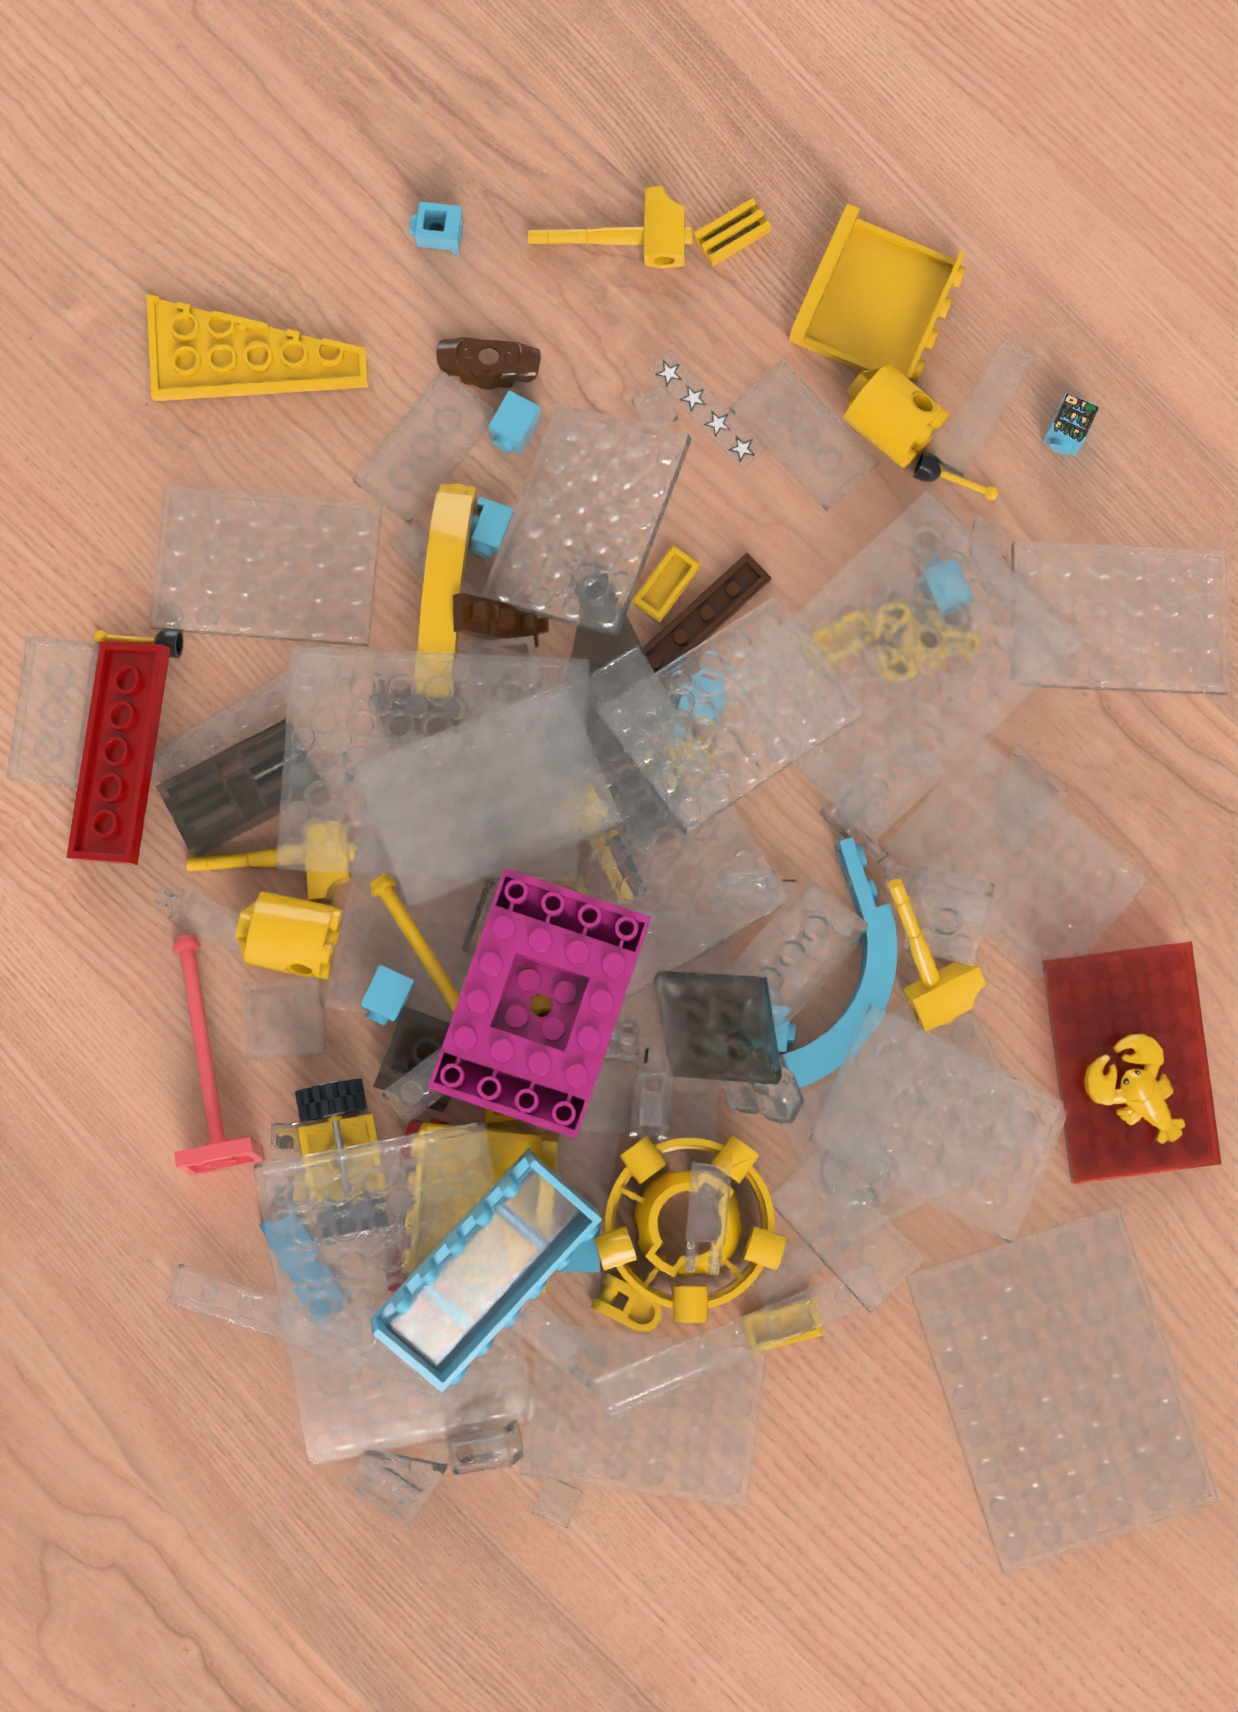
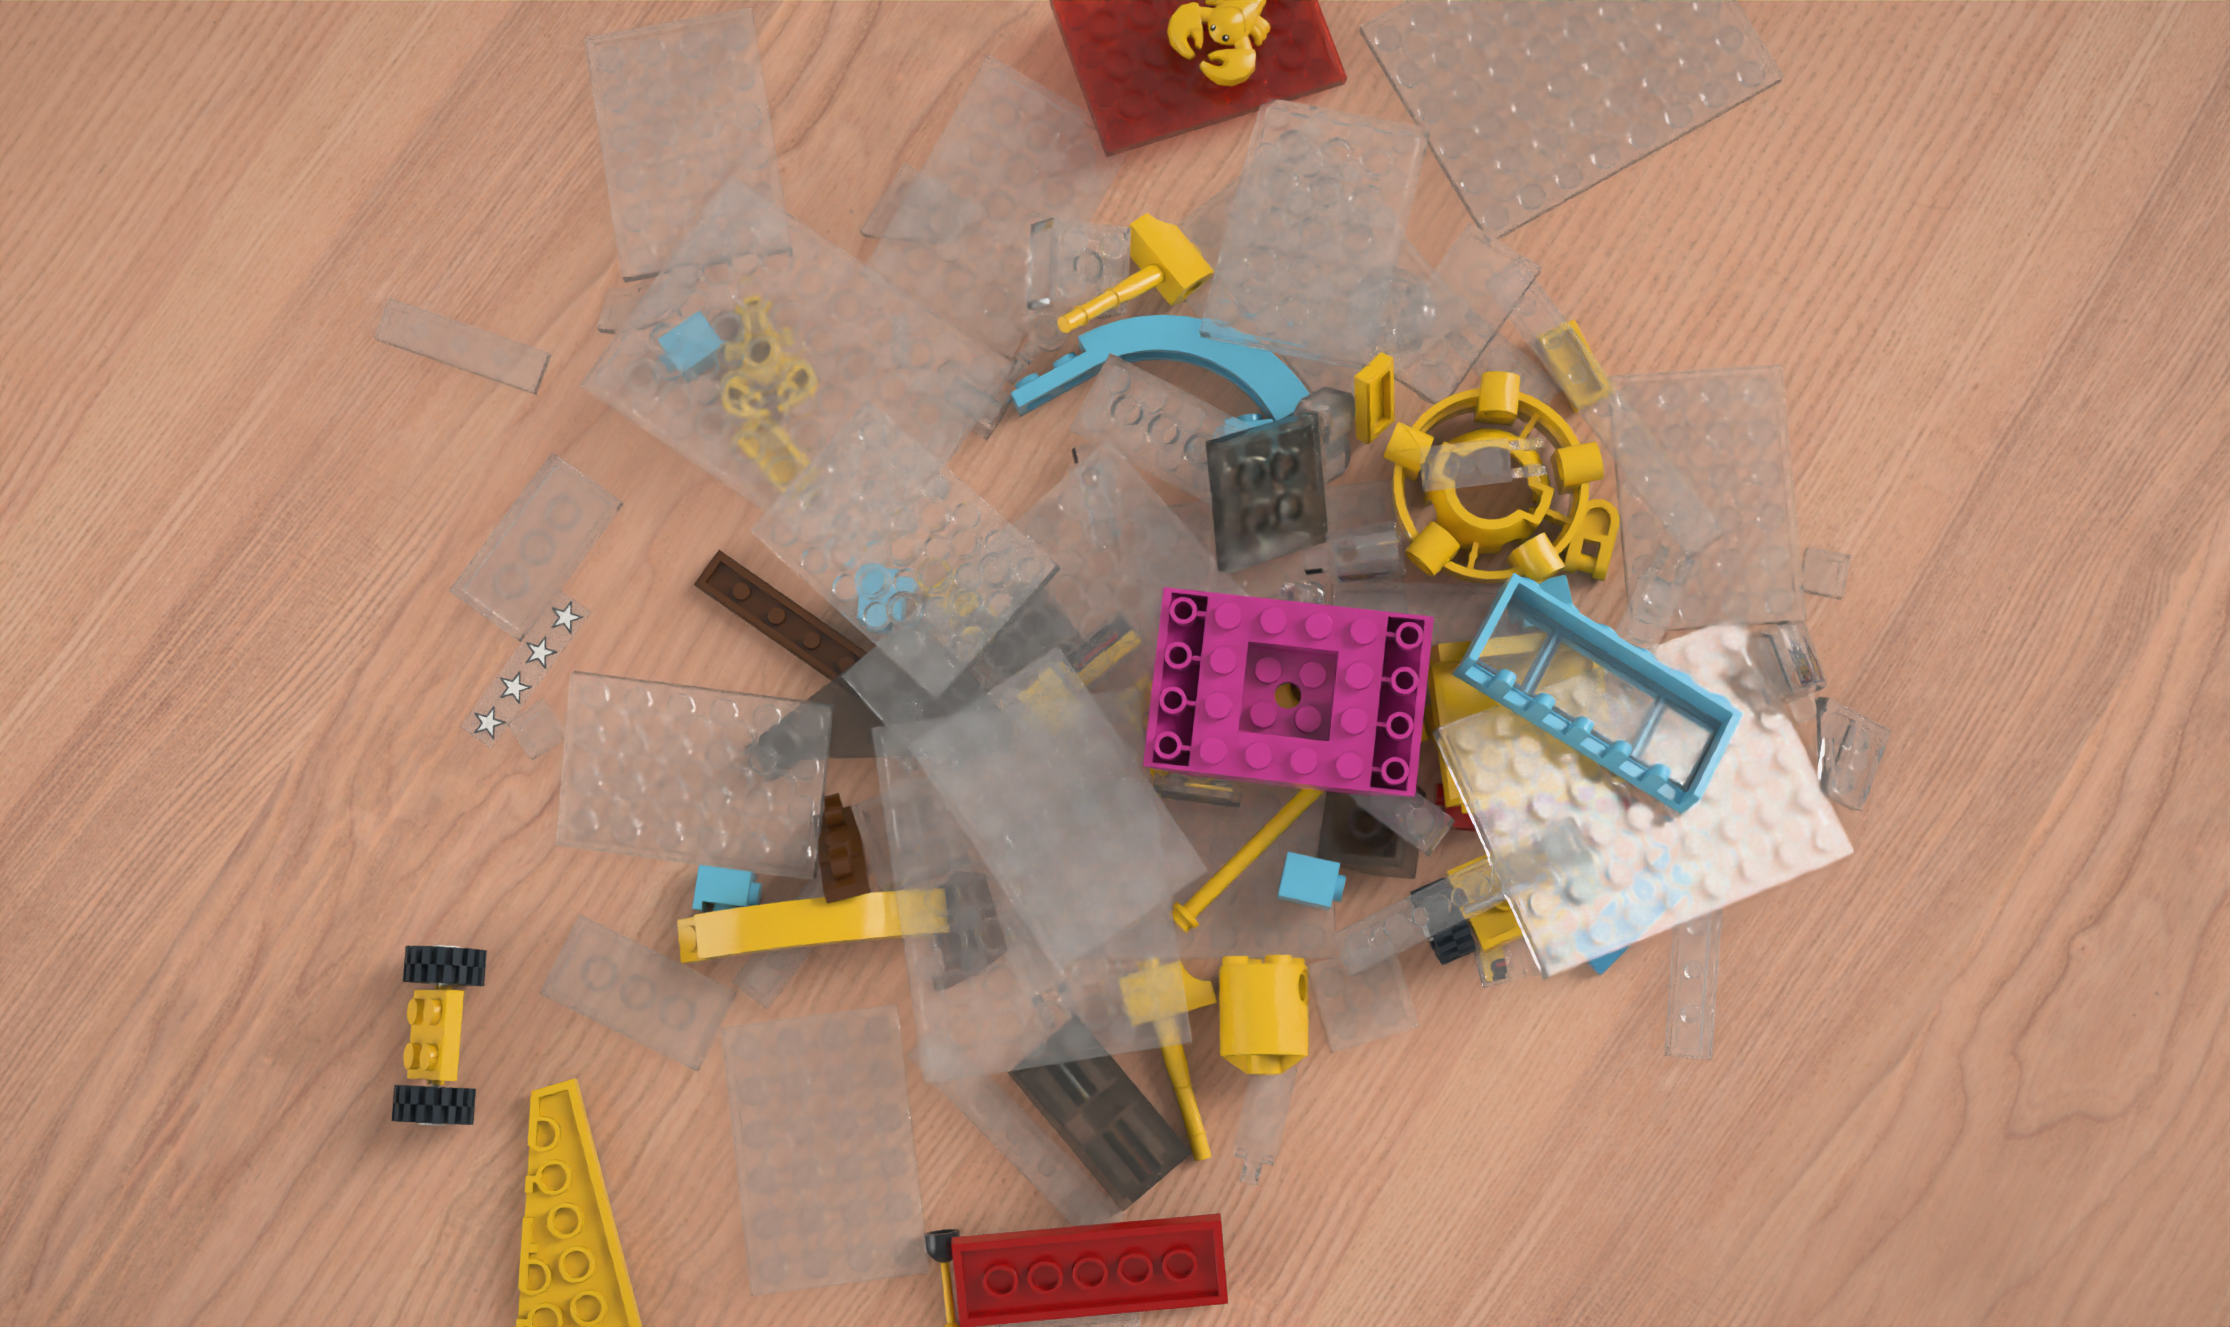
camera: 90 degrees left, 0 degrees up
coral tile [172,935,265,1176] -> none
medium azure brick [409,201,463,254] -> none
reddish brown piece [436,337,541,390] -> none
medium azure brick [488,390,541,455] -> none
yellow piece [528,186,692,268] -> none
yellow tile [631,545,702,623] -> none
yellow tile [693,198,772,267] -> none
yellow panel [789,203,966,382] -> none
yellow cylinder [843,363,951,470] -> none
hinge [913,450,998,500] -> none
brick [1042,393,1100,456] -> none
none -> plate [391,945,487,1126]
none -> clear plate [1330,816,1593,976]
none -> yellow tile [1354,352,1395,445]

